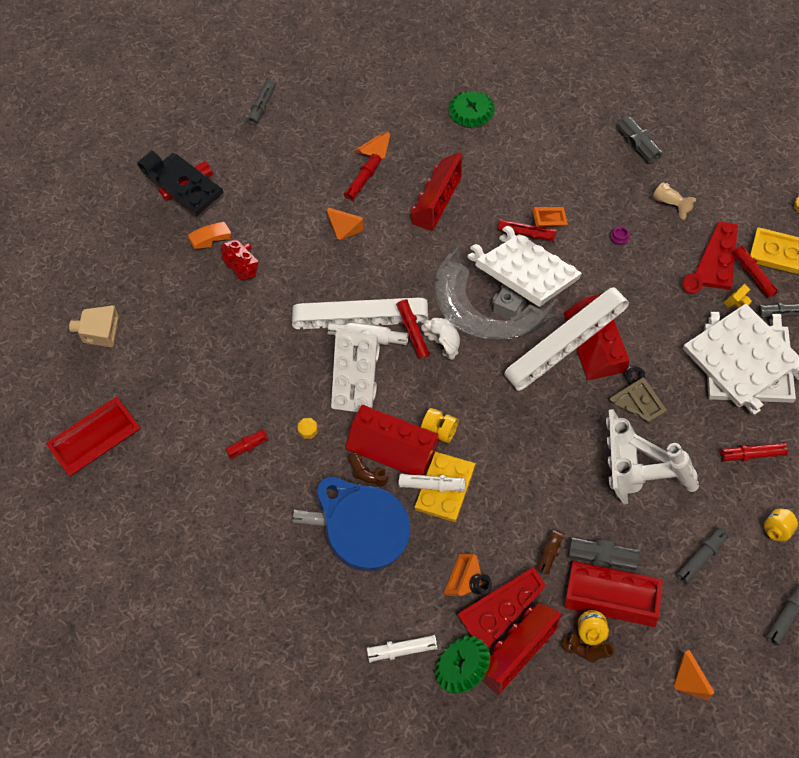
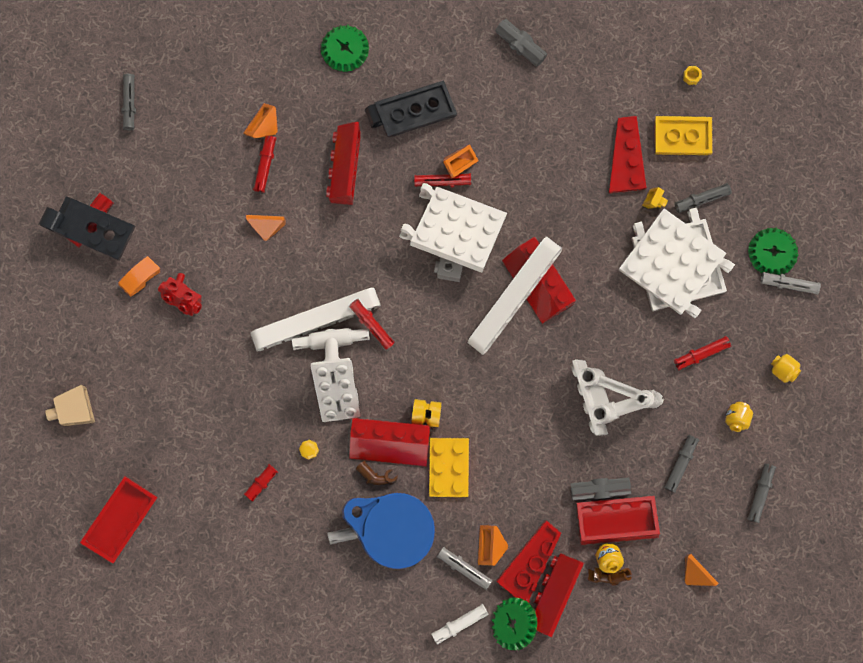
camera: 20 degrees left, 20 degrees up
white pin [399,474,466,492] -> none
white hair [421,318,460,360] -> none
clear windscreen [435,246,558,340] -> none
black bush [469,574,492,595] -> none
reddish brown piece [536,529,565,575] -> none
dark tan wing [609,377,667,424] -> none
magenta plate [611,226,630,245] -> none
black bush [625,365,645,384] -> none
tan animal [653,182,696,220] -> none
red tile [682,273,703,293] -> none
red pin [732,245,779,299] -> none
none -> black hinge [365,80,457,137]
none -> light grey pin [437,547,492,590]

